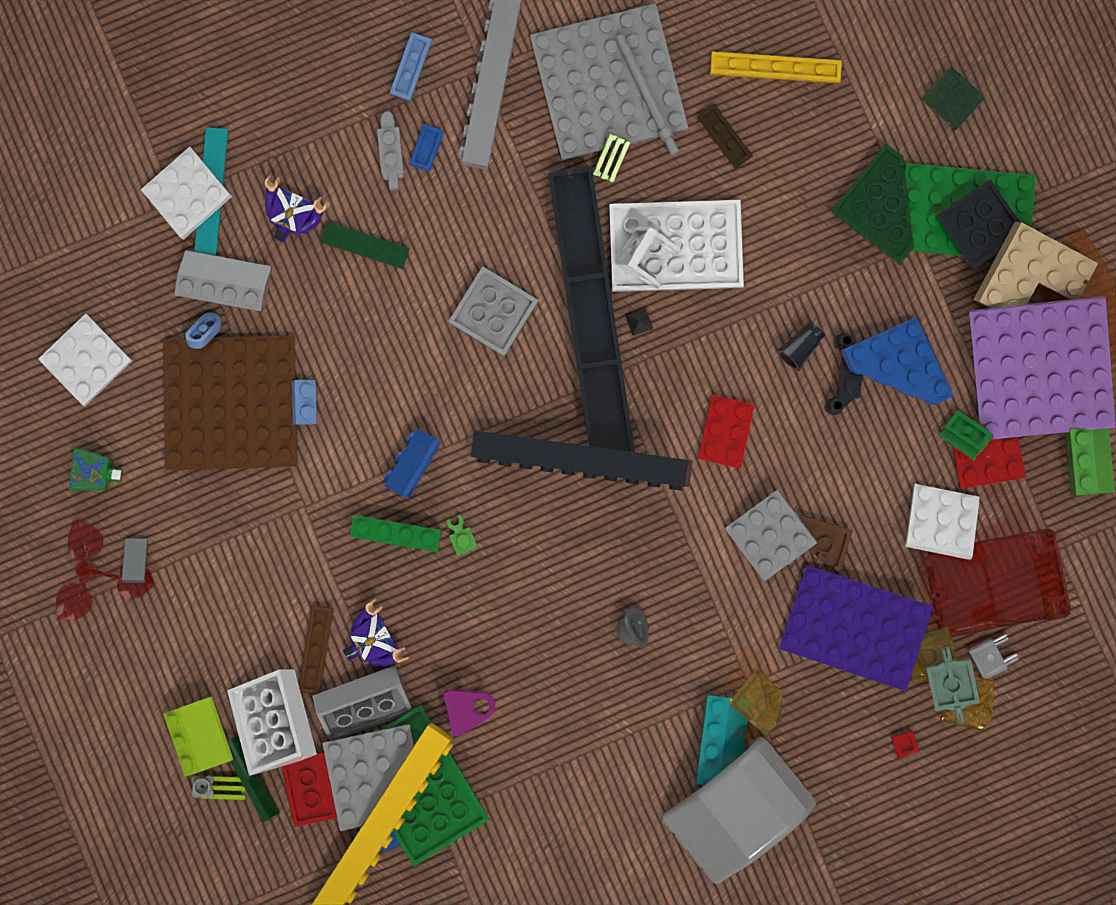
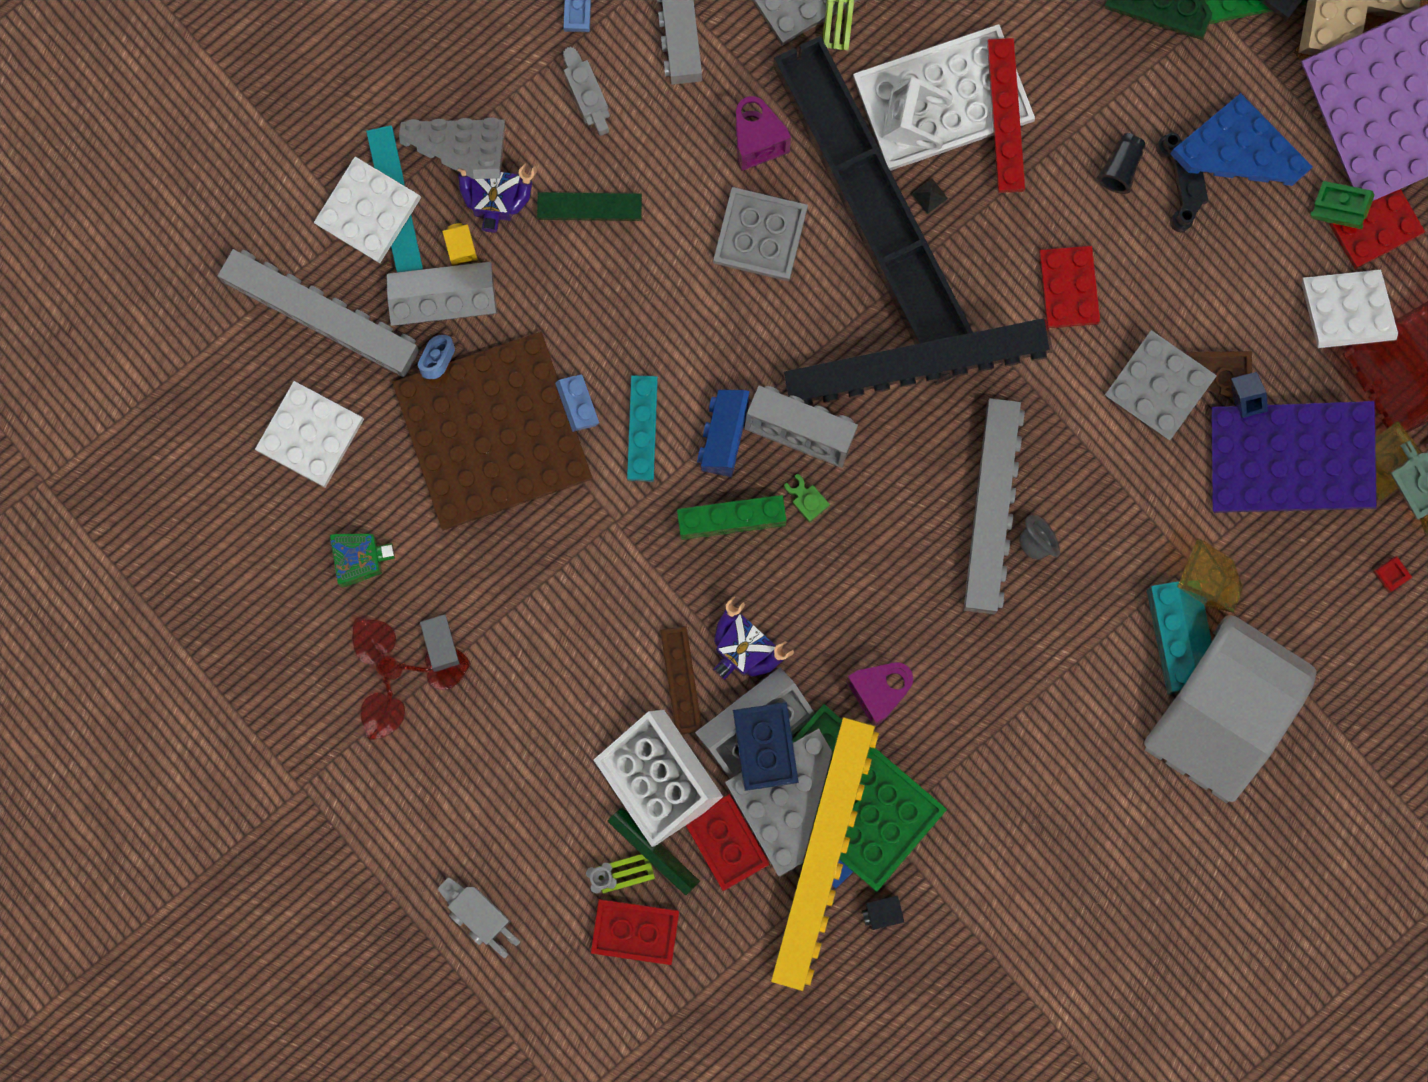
camera: 15 degrees left, 5 degrees down
lime slope [163,697,233,777] -> none
blue tile [409,124,445,173] -> none
none -> light grey brick [218,249,419,378]
none -> light grey plate [399,118,505,179]
none -> light grey hinge [438,878,520,959]
none -> yellow brick [443,223,478,266]
none -> red plate [591,899,679,965]
none -> teal plate [627,375,658,482]
none -> dark blue tile [733,702,799,791]
none -> magenta hose [736,96,791,171]
none -> light grey slope [744,386,858,468]
none -> black brick [862,896,904,930]
none -> light grey brick [963,398,1025,614]
none -> red plate [987,38,1025,193]
none -> dark blue brick [1231,372,1268,418]

